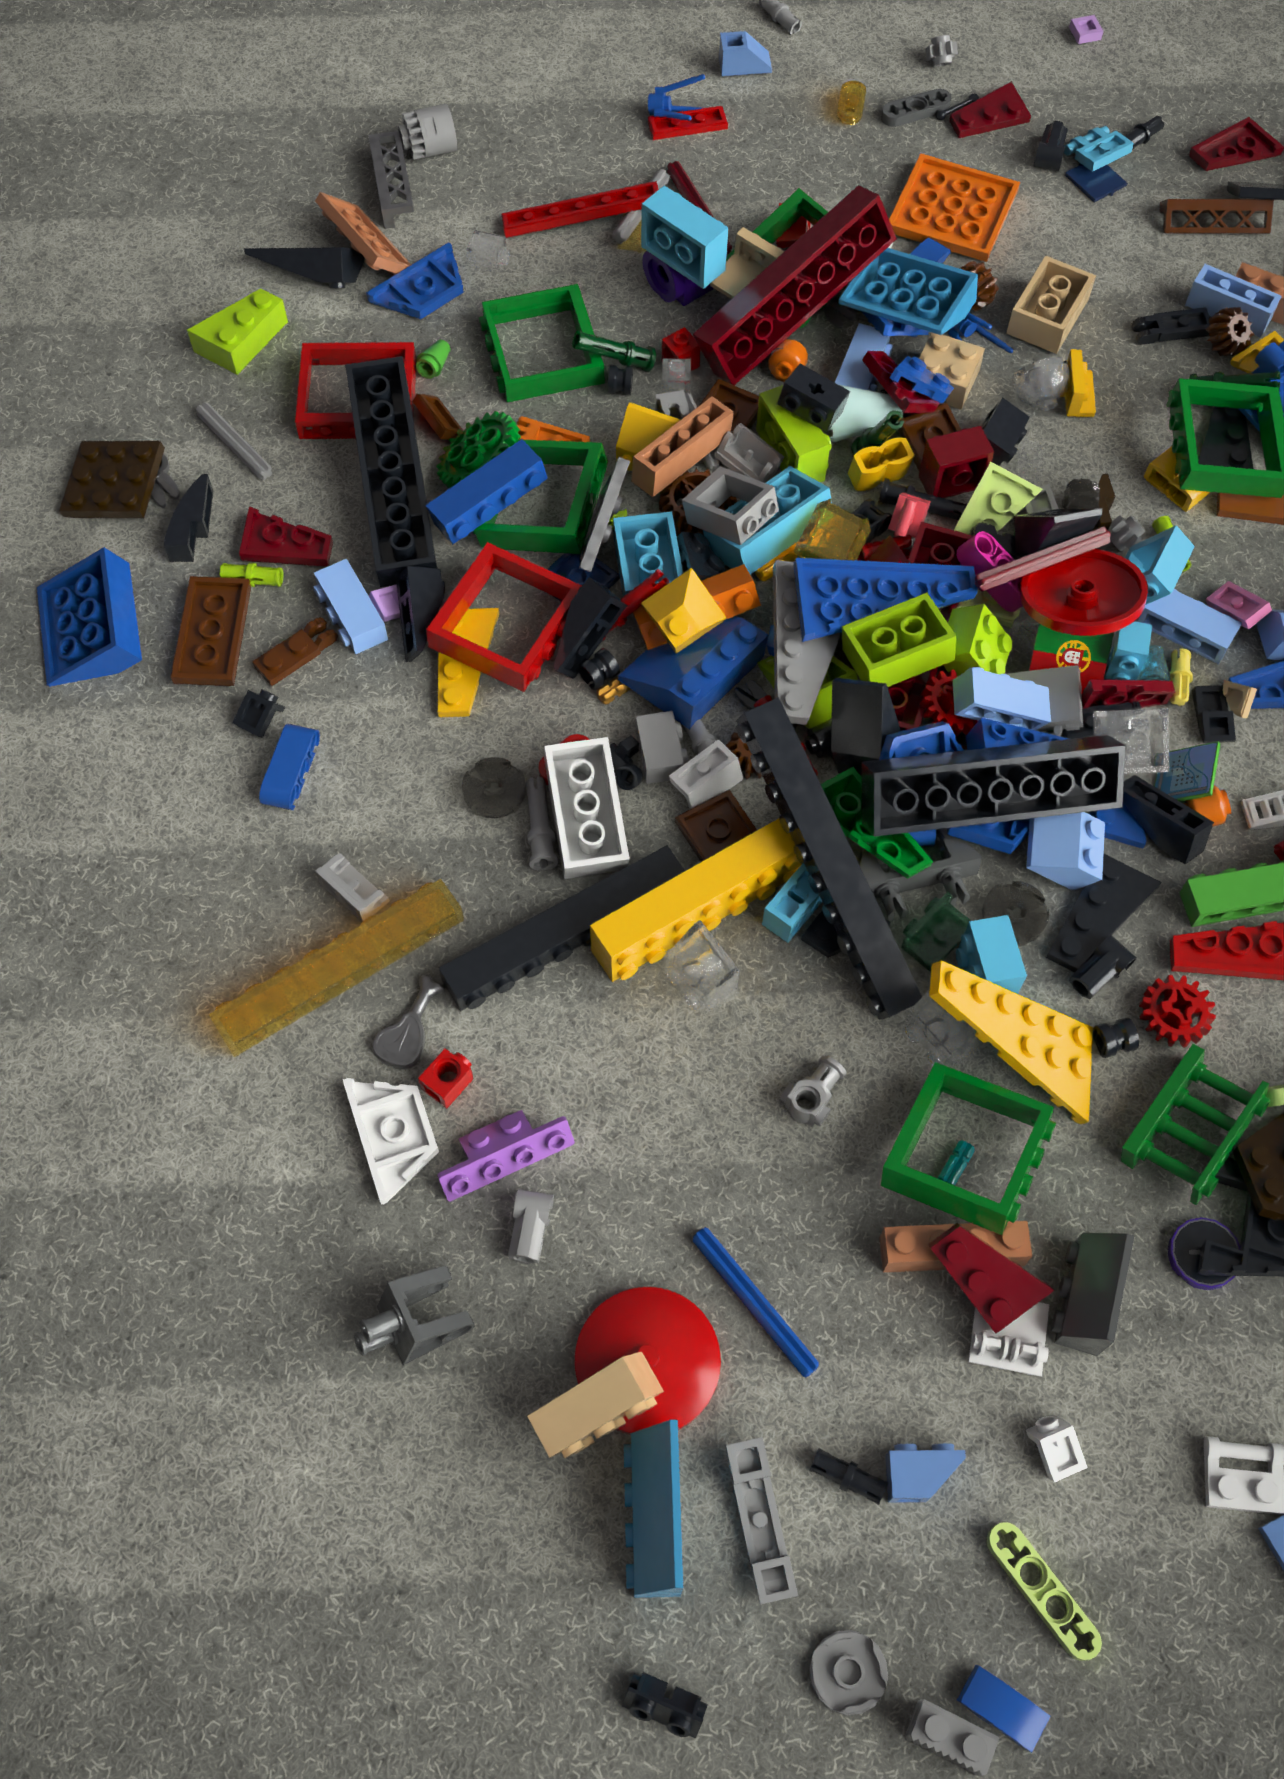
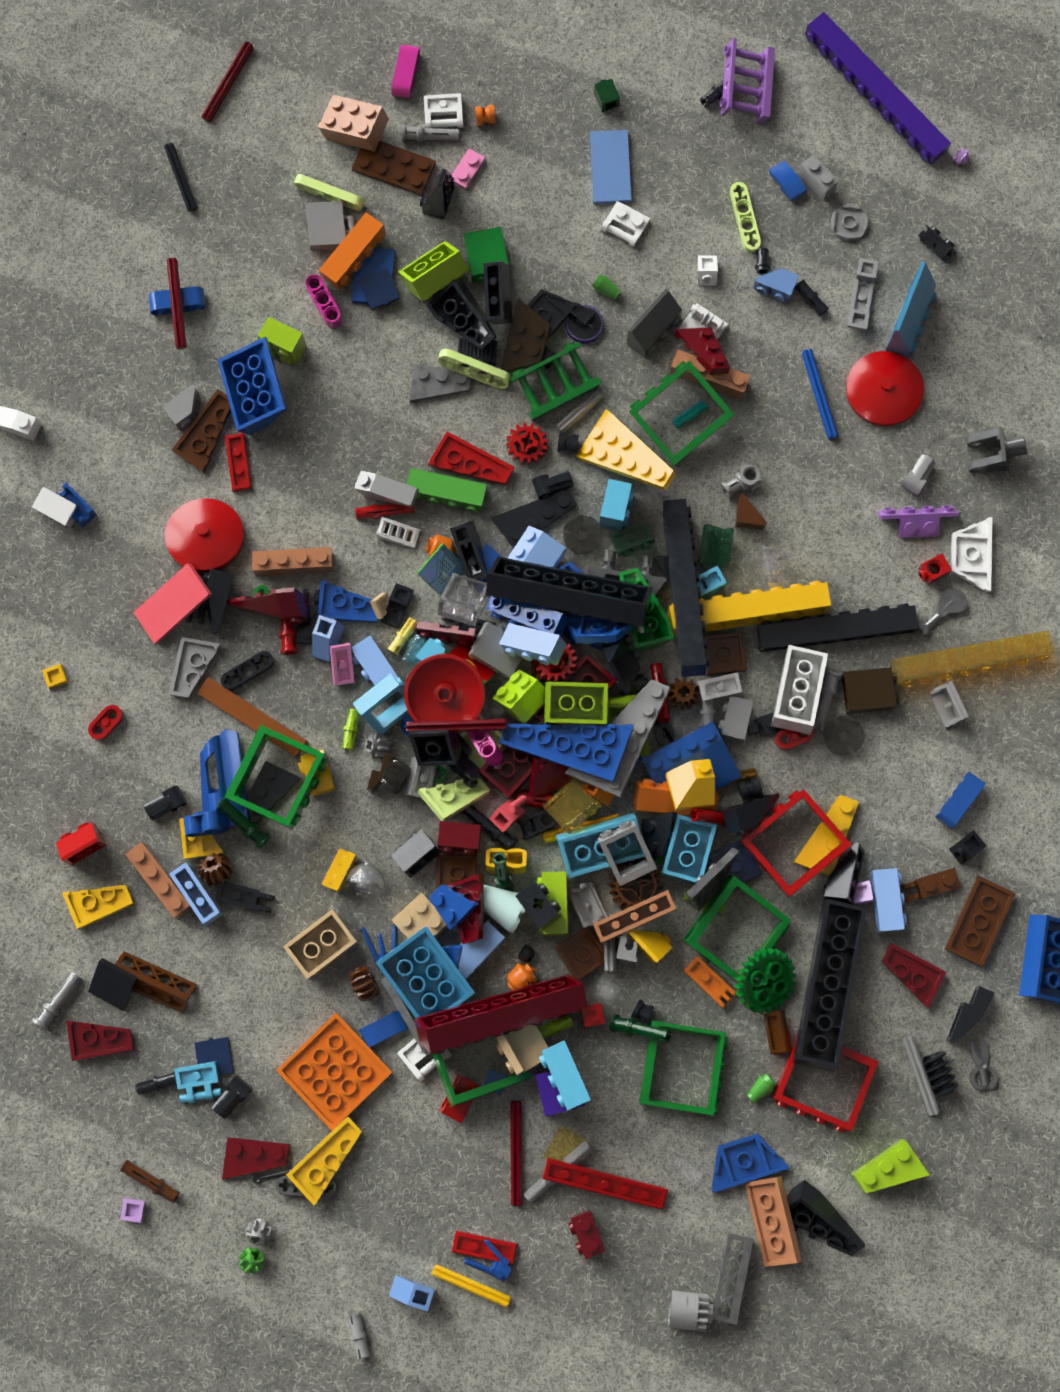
camera: 155 degrees left, 15 degrees up
dark brown plate [59,441,165,519] -> none
lime pin [220,563,284,587] -> none
blue brick [426,439,548,545] -> none
tan brick [527,1351,664,1458] -> none
black hinge [615,764,643,790] -> none
clear yellow plate [837,81,866,125] -> none
none -> reddish brown pin [120,1160,180,1203]
none -> bright green gear [238,1247,265,1275]
none -> yellow wing [286,1117,362,1206]
none -> yellow axle [432,1265,511,1307]
none -> light grey axle [556,390,603,433]
none -> dark red brick [568,1209,605,1259]
none -> bright green cone [592,274,621,300]
none -> clear green bracket [698,524,734,568]
none -> reddish brown slope [735,493,767,530]
none -> black pin [755,248,770,274]
none -> dark brown brick [842,667,899,714]
none -> black piece [922,1051,959,1098]

